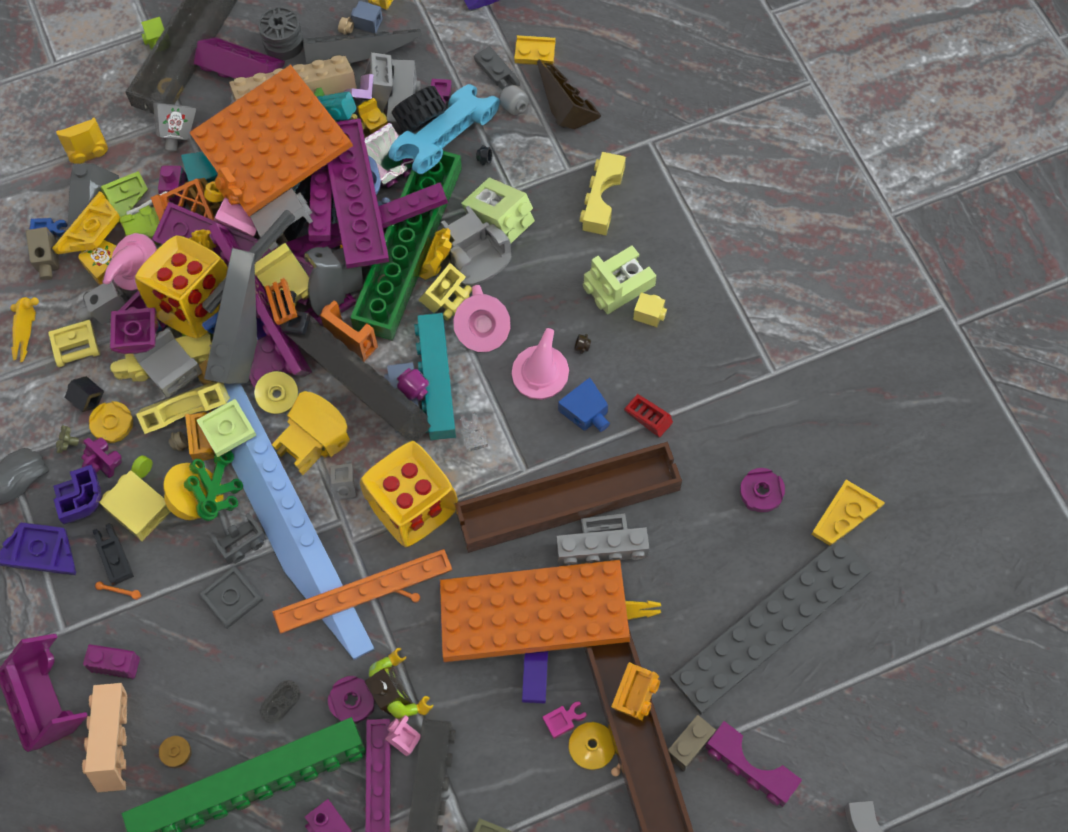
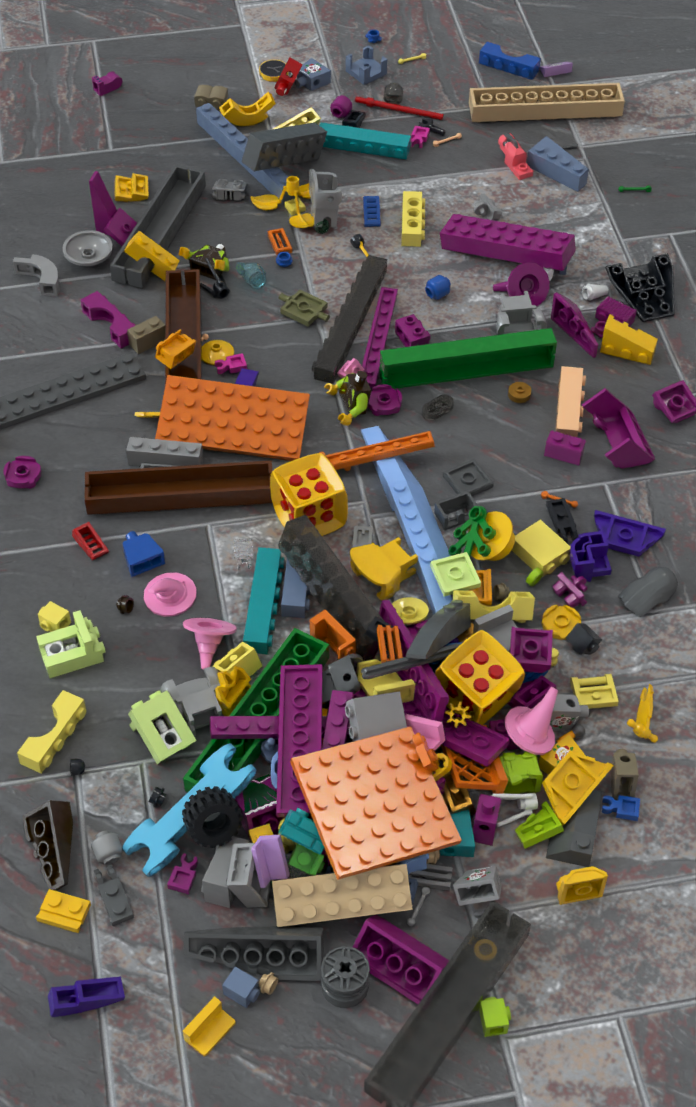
camera: 170 degrees left, 15 degrees down
olive plant [56,425,79,453] -> none
magenta head [397,368,429,401] -> none
none -> black hinge [70,758,85,776]

